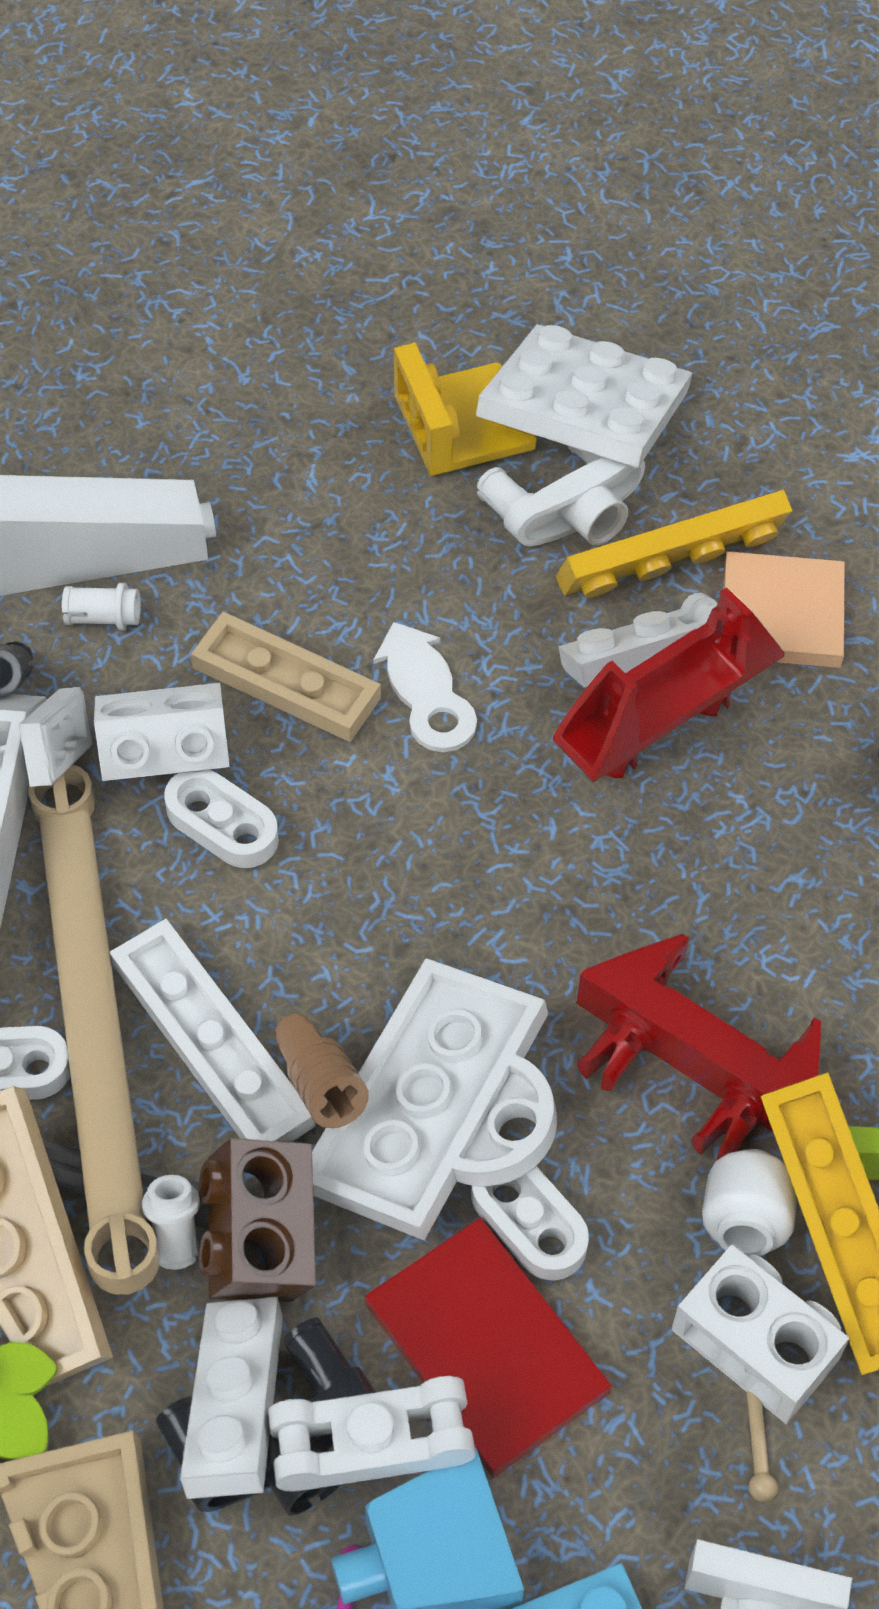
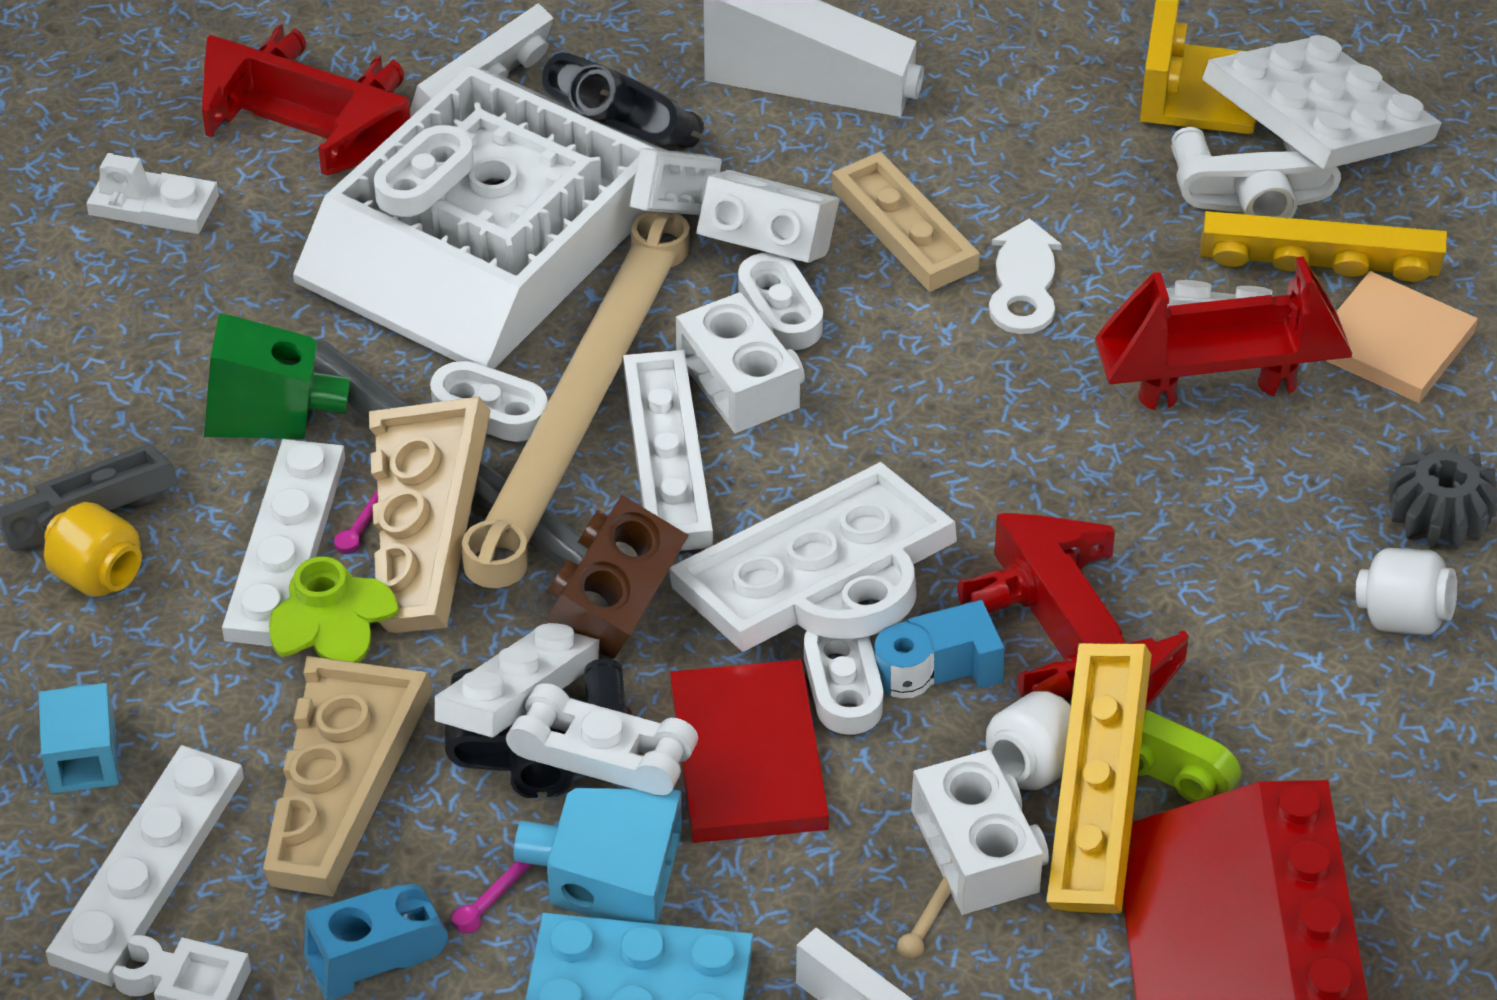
camera: 30 degrees right, 10 degrees down
white pin [62,583,141,631] -> none
white pin [142,1175,200,1270] -> none
medium nougat hinge [275,1013,369,1129] -> none
none -> white brick [676,292,805,433]
none -> dark azure leg [874,600,1005,699]

